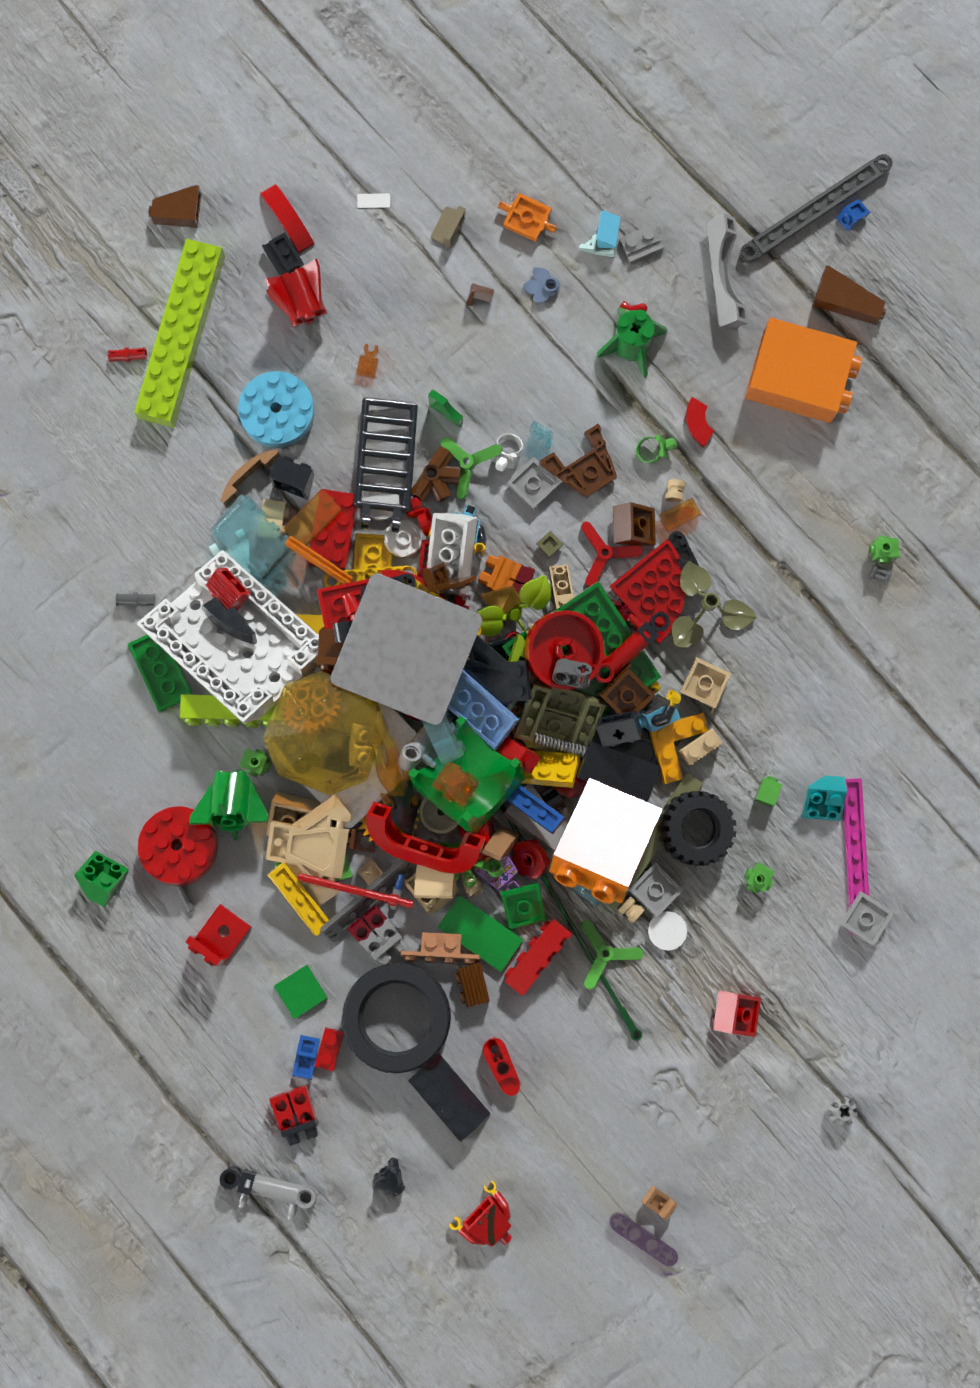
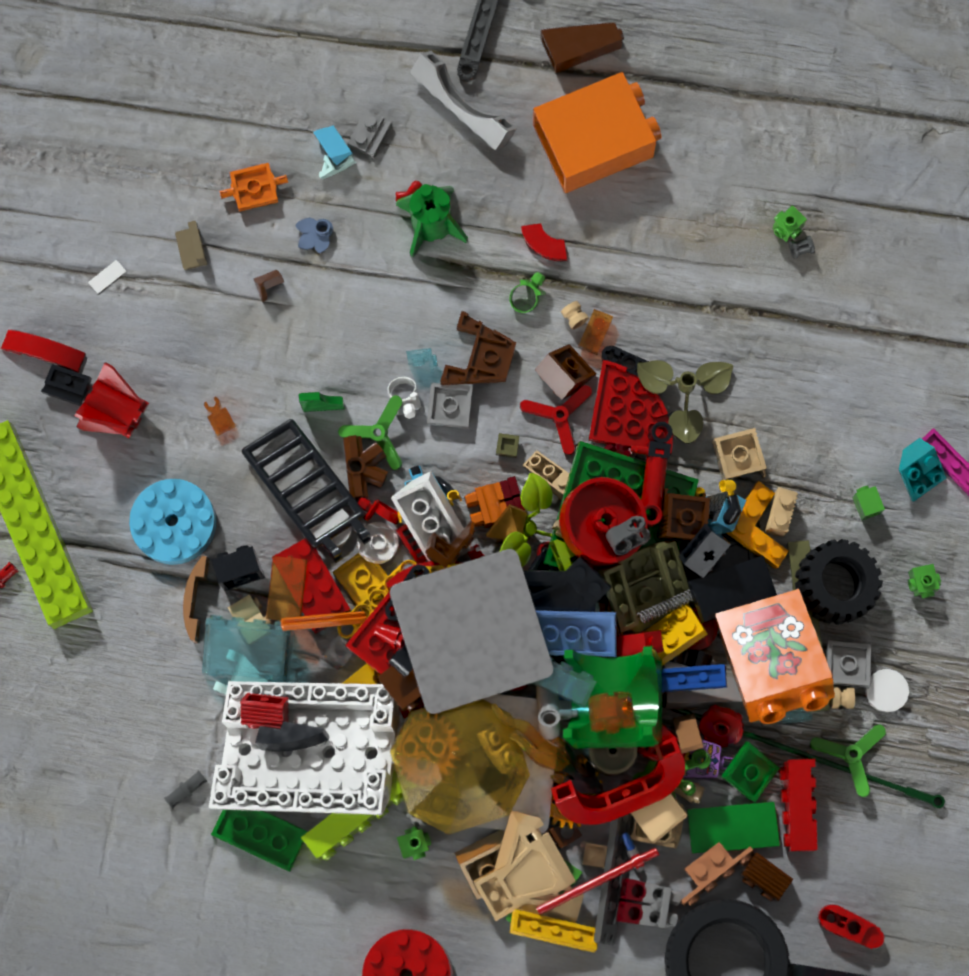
camera: 35 degrees left, 5 degrees down
green brick [189,770,268,840] -> none

